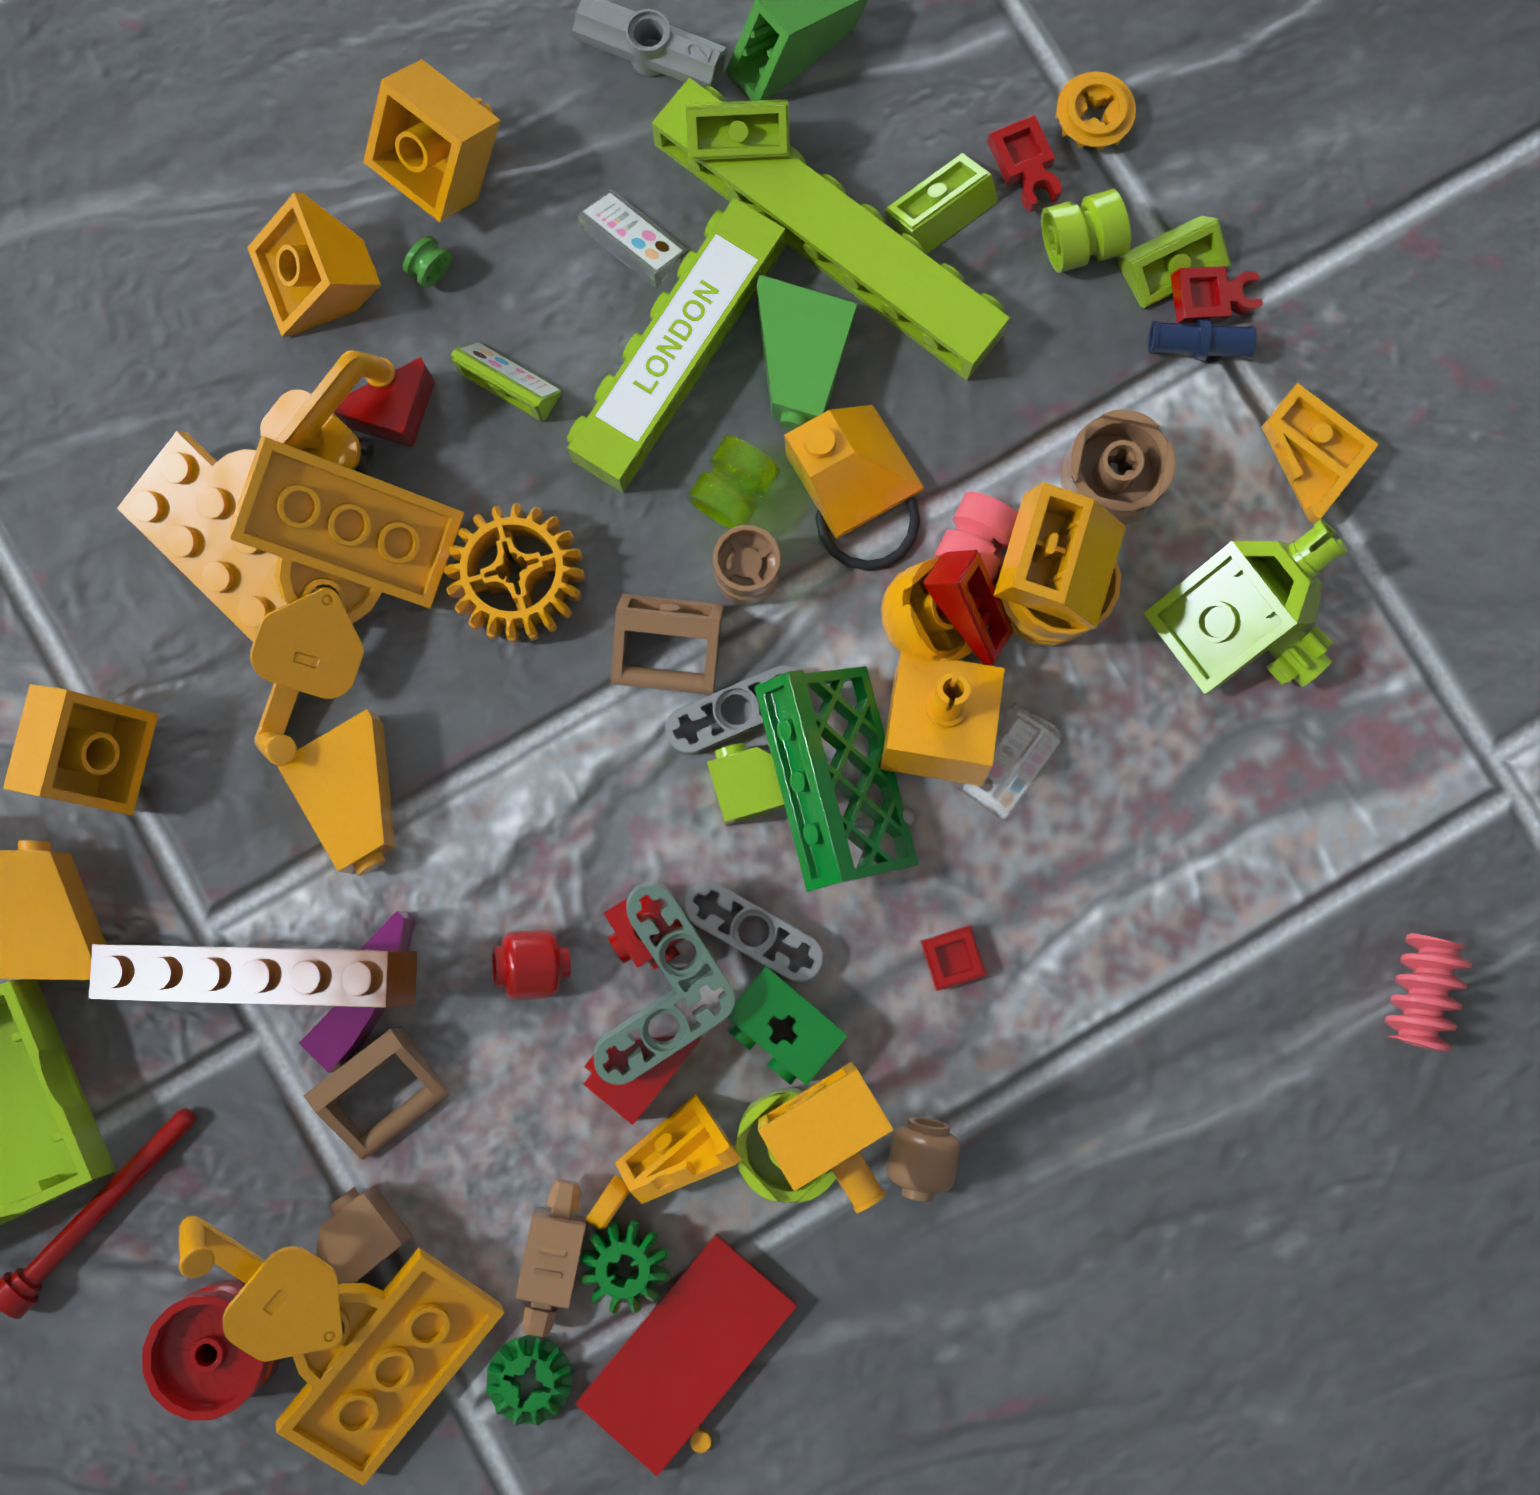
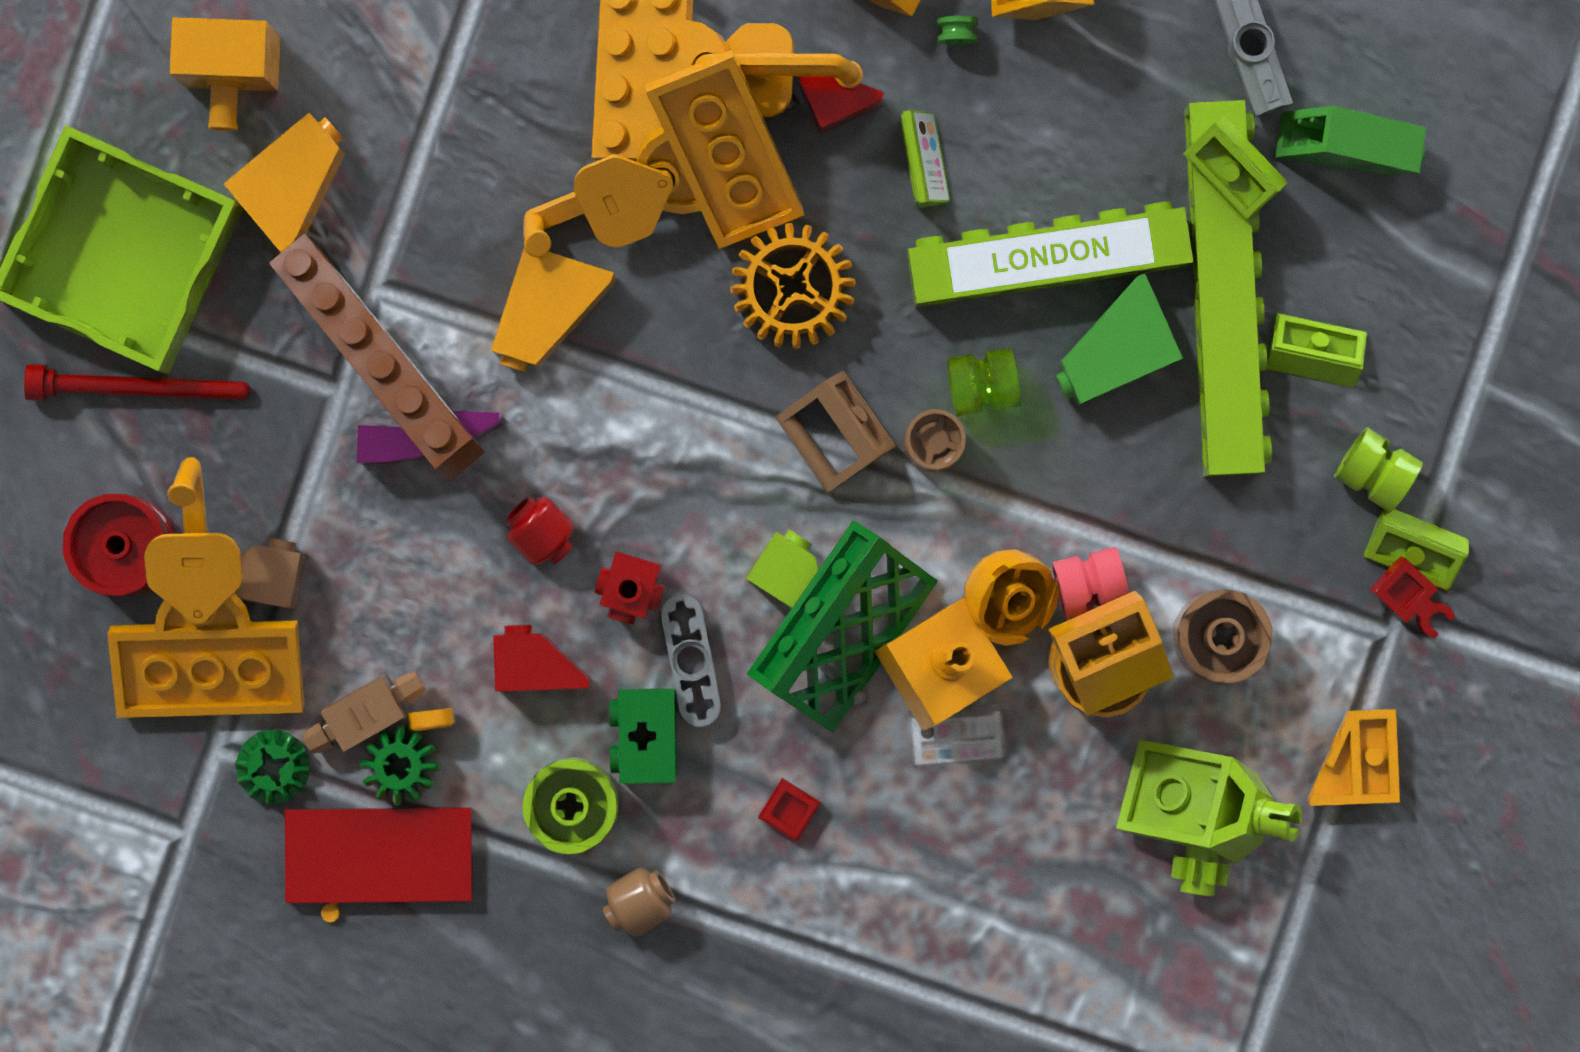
camera: 50 degrees right, 5 degrees up
light orange brick [3,684,158,816] -> none
medium nougat tile [304,1027,449,1160] -> none
slope [578,189,688,289] -> none
sand green beam [594,882,735,1085] -> none
light orange wing [615,1093,742,1204] -> none
light grey beam [665,666,797,755] -> none
light orange brick [758,1062,894,1213] -> none
light orange slope [784,405,924,540] -> none
black piece [815,496,920,571] -> none
red slope [924,550,1013,665] -> none
red plate [987,114,1062,213] -> none
light orange gear [1055,71,1136,152] -> none
dark blue pin [1148,319,1257,361] -> none

